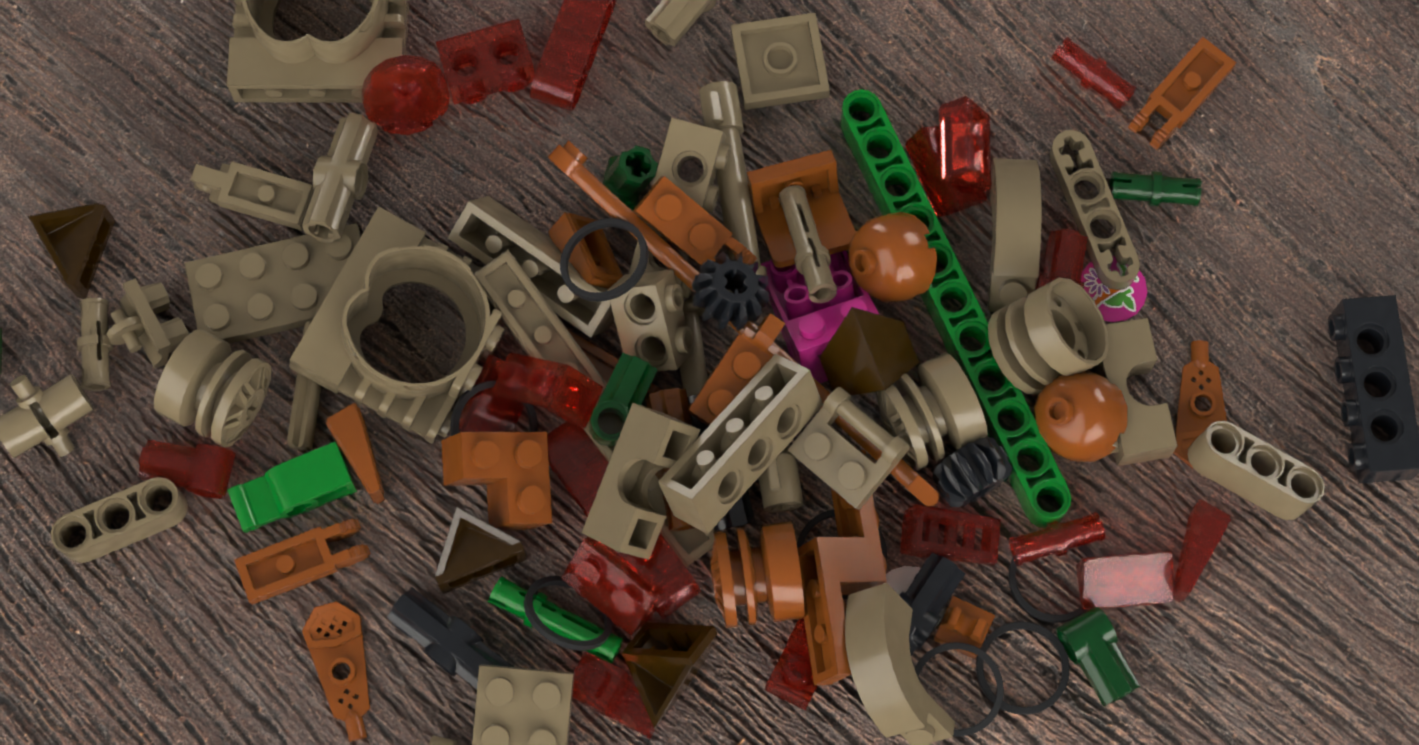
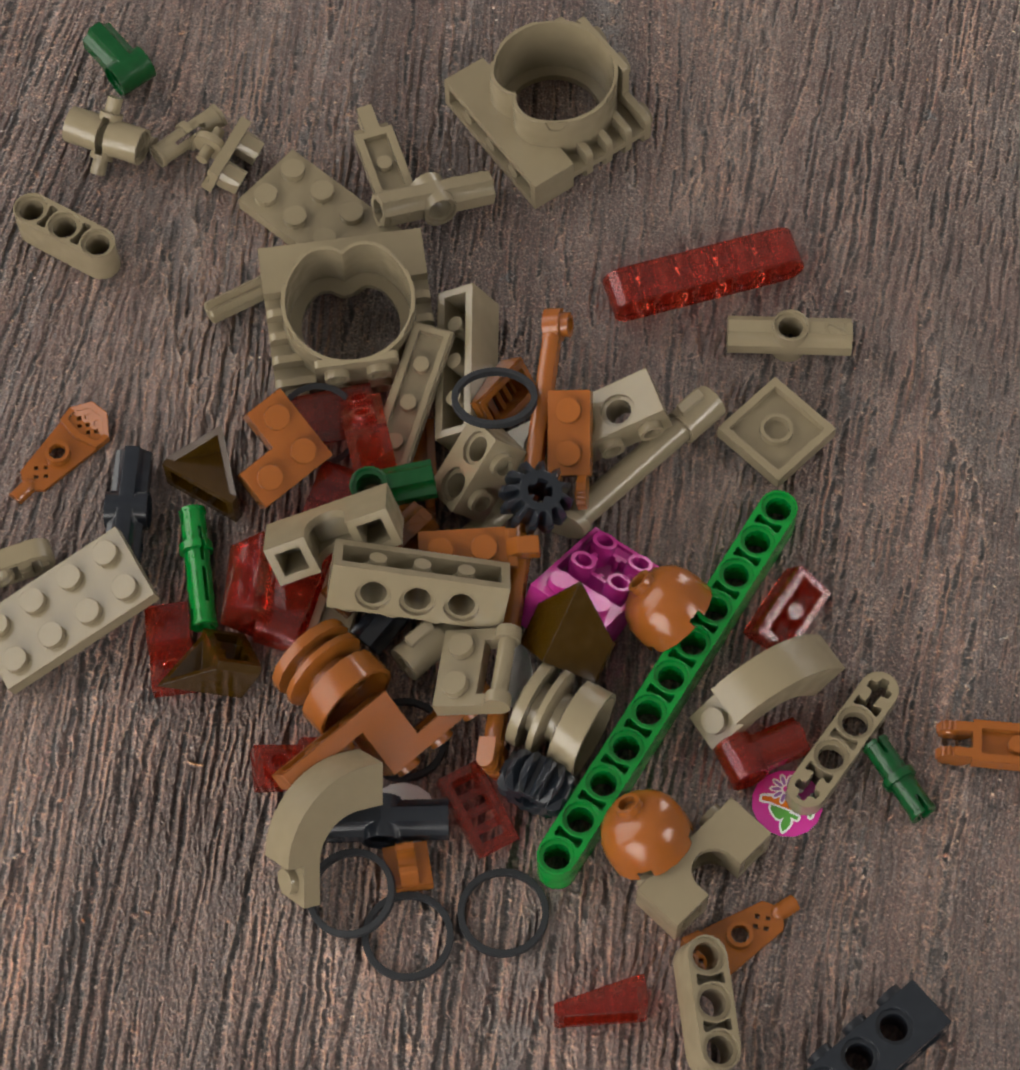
camera: 55 degrees right, 10 degrees down
dark brown slope [28,203,116,299] -> none
clear red piece [139,440,236,499] -> none
dark tan wheel [154,329,272,448] -> none
green piece [227,441,358,533] -> none
dark orange hinge [234,518,371,605] -> none
dark orange slope [326,403,385,505] -> none
clear red tile [361,55,450,135] -> none
clear red brick [436,18,536,105] -> none
black piece [524,576,613,651] -> none
dark green piece [603,145,658,211] -> none
dark orange bracket [746,150,856,268] -> none
dark tan pin [778,185,837,303] -> none
clear red slope [939,96,992,191] -> none
dark tan wheel [988,277,1109,395] -> none
clear red pin [1009,512,1105,566] -> none
clear red pin [1051,37,1137,110] -> none
dark green piece [1056,607,1140,707] -> none
clear red slope [1076,551,1173,610] -> none

